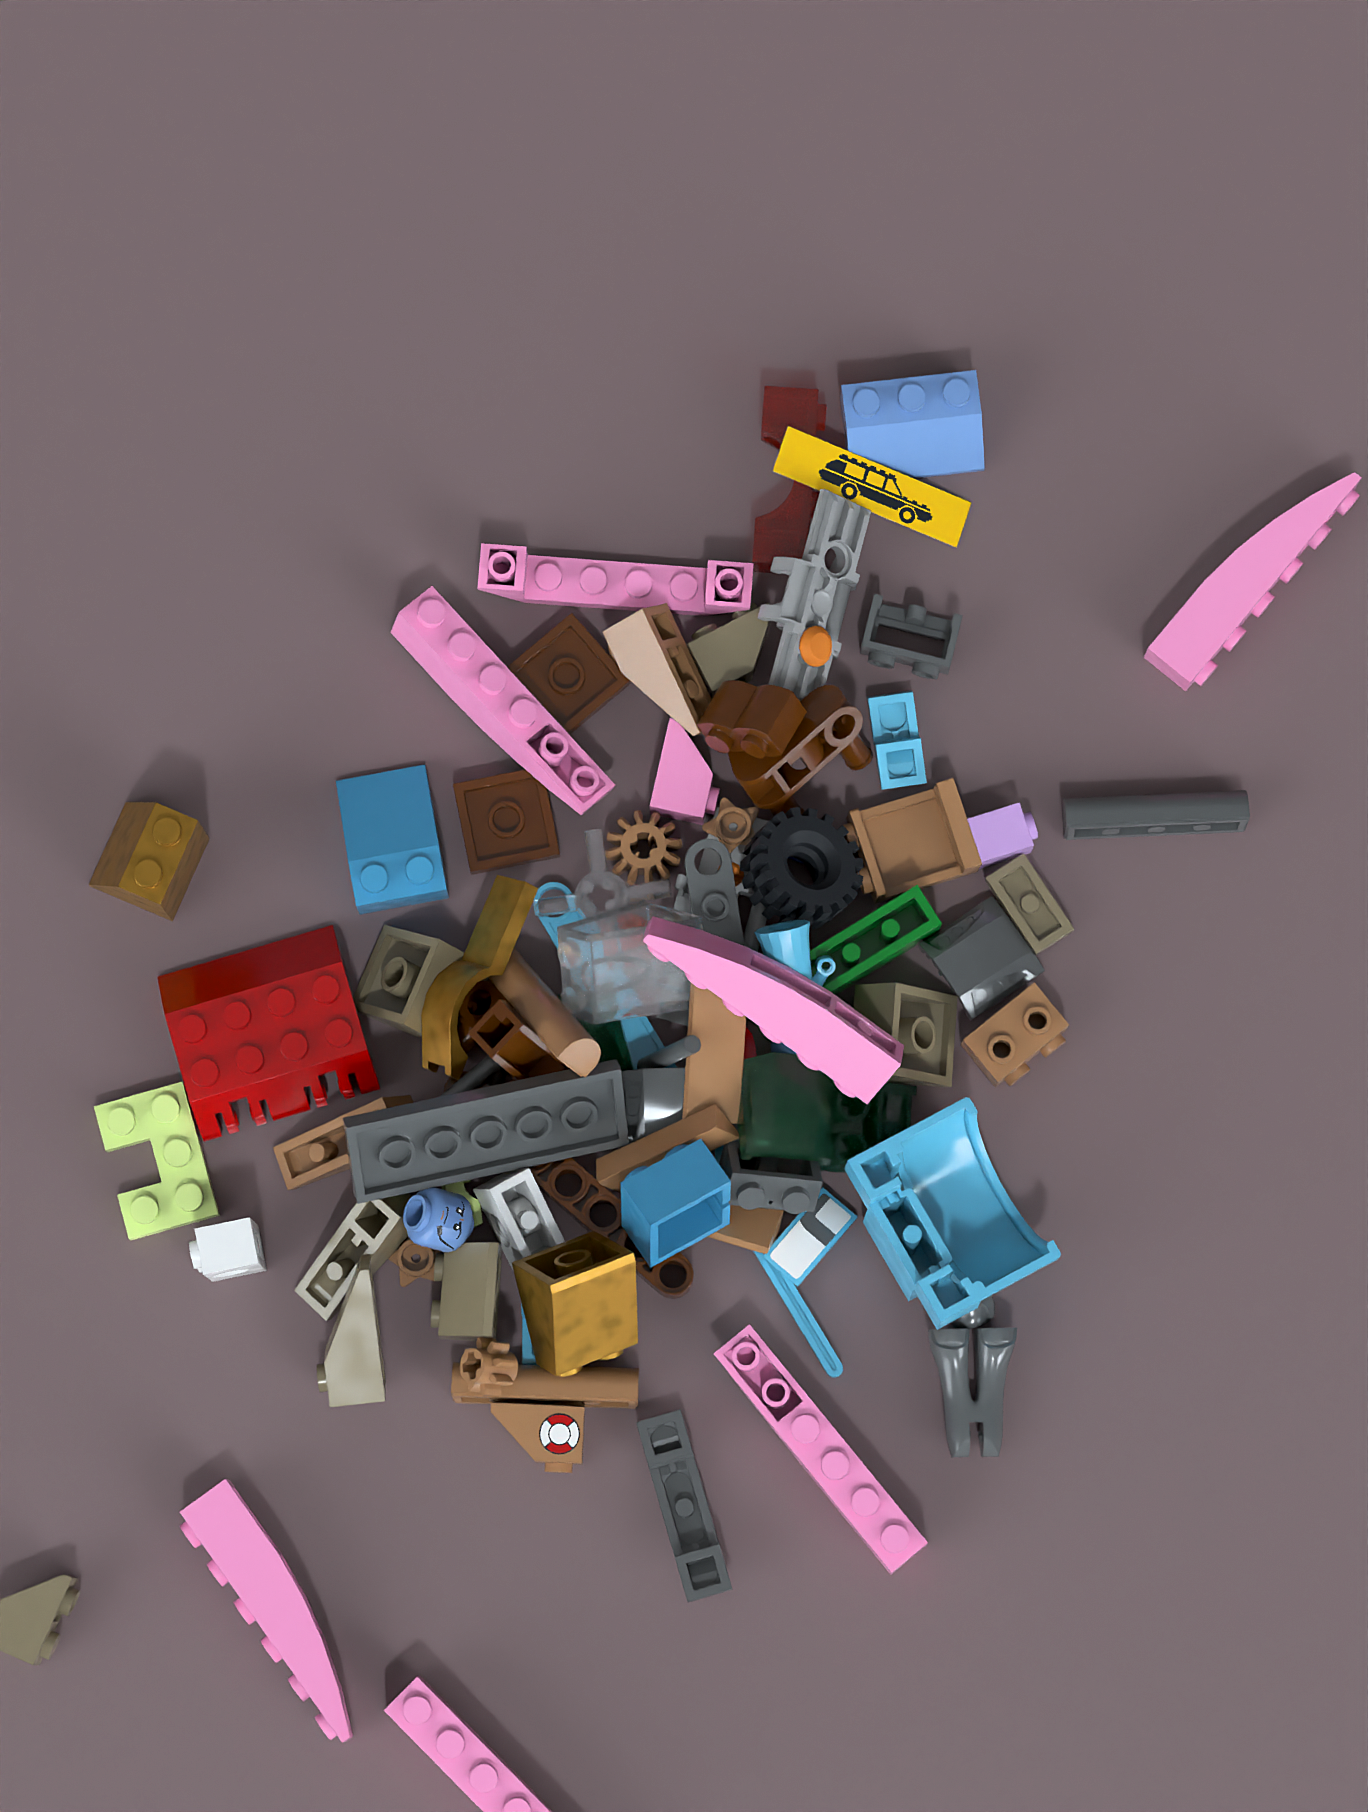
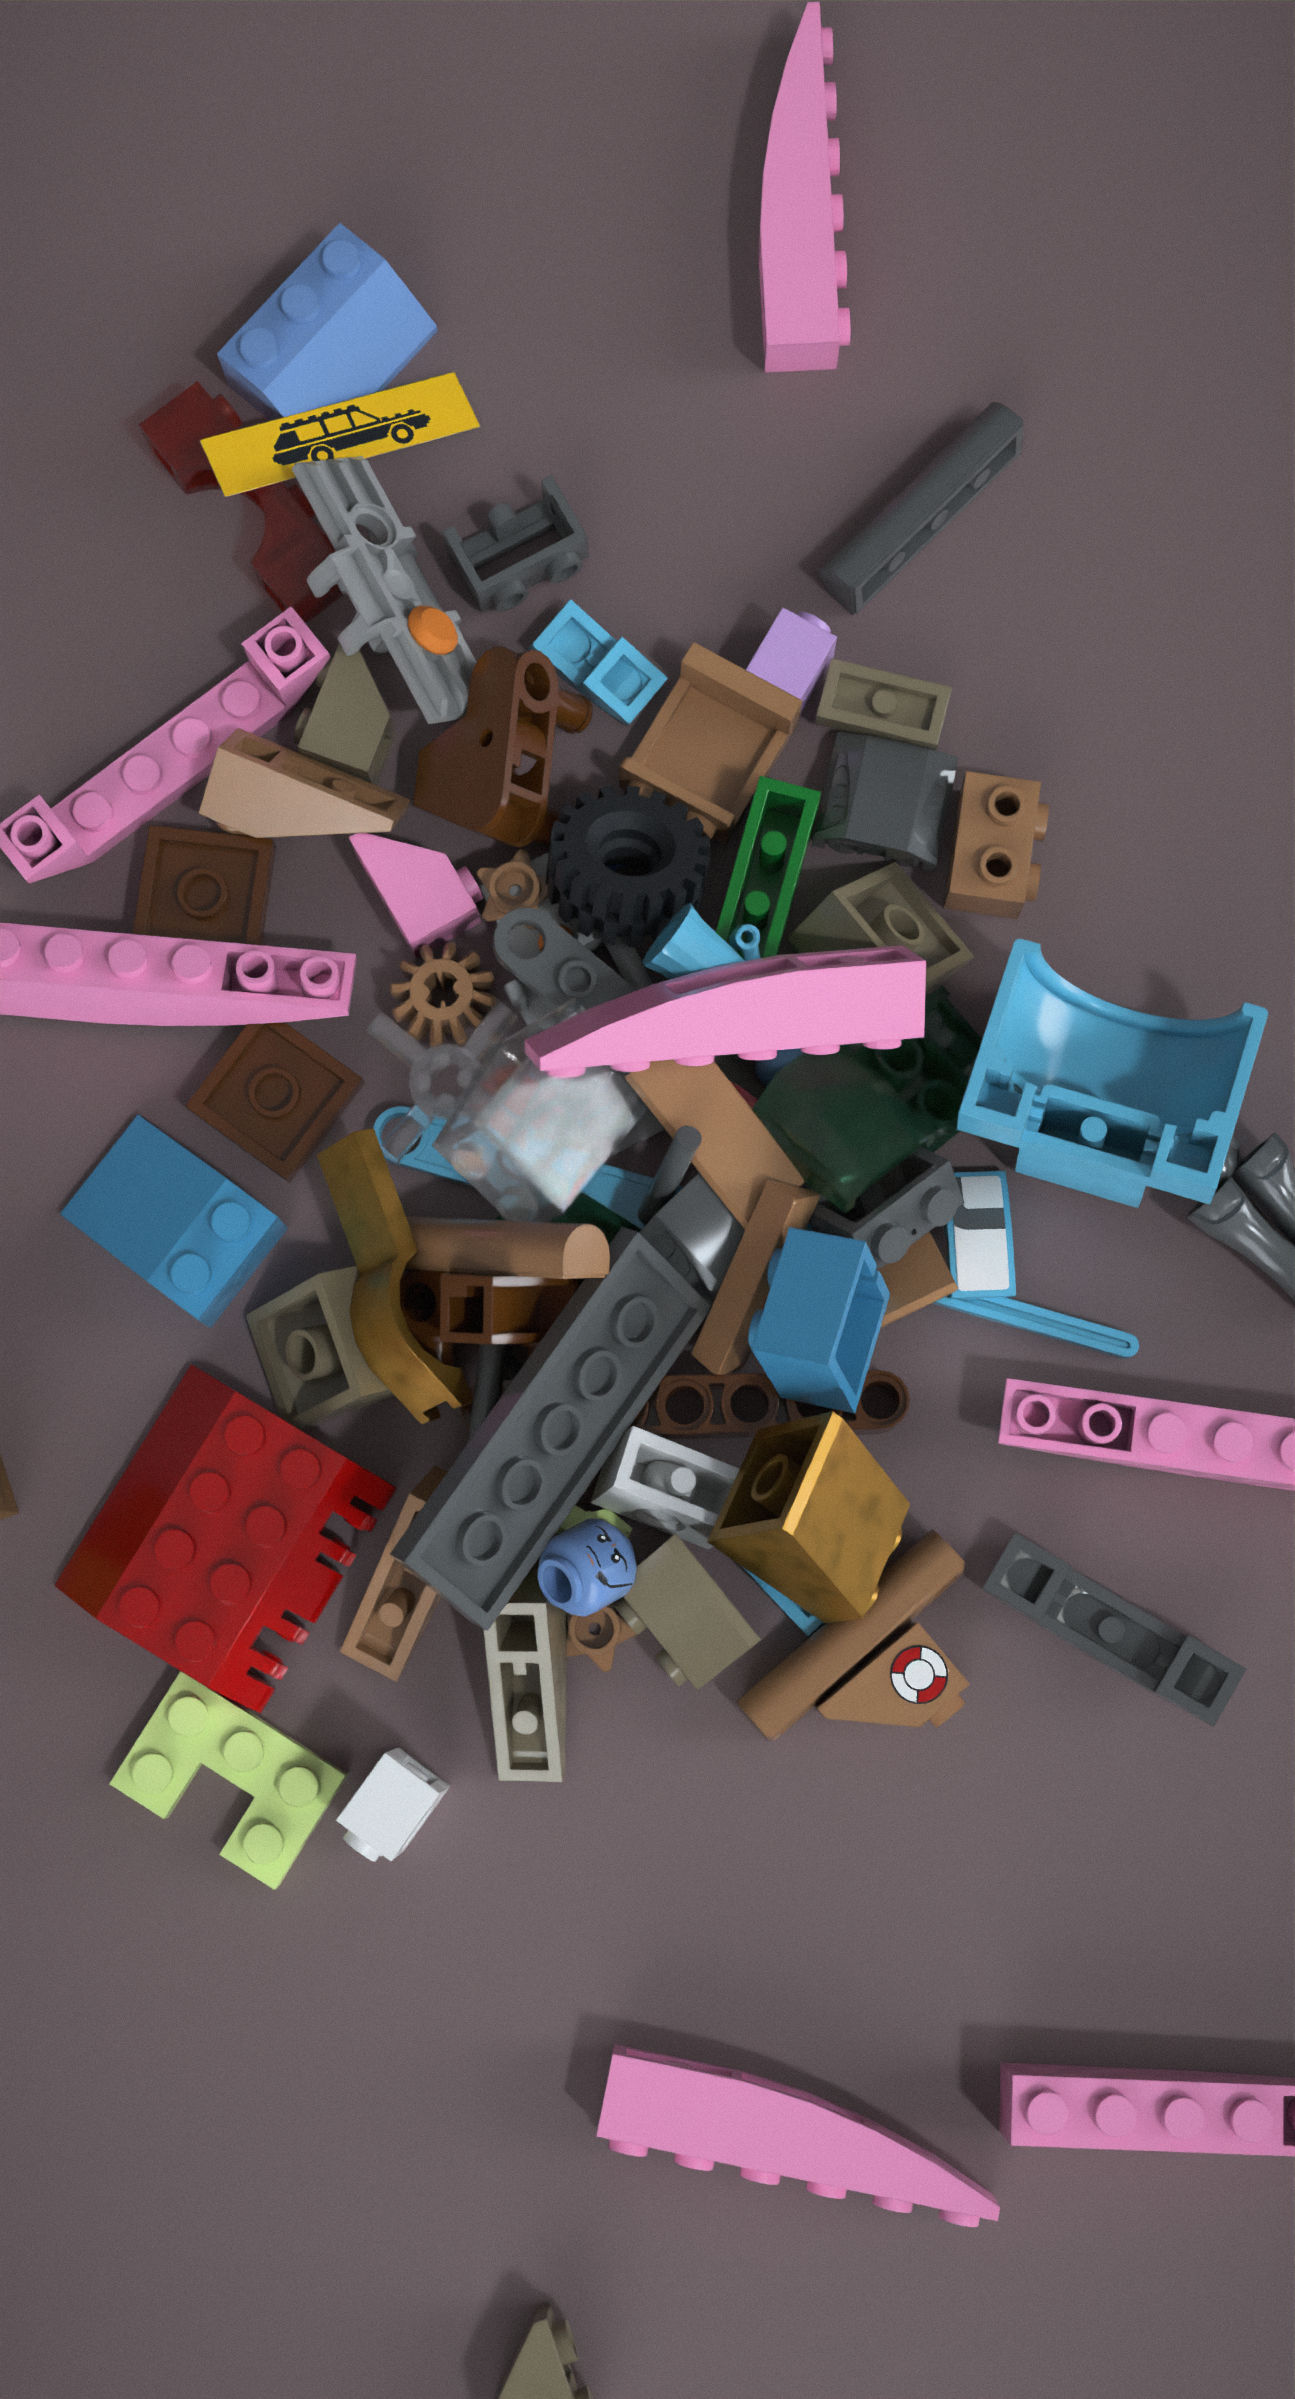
camera: 40 degrees left, 0 degrees up
slope [317,1254,386,1407] -> none
medium nougat gear [460,1337,518,1396] -> none
reddish brown brick [697,680,807,758] -> none

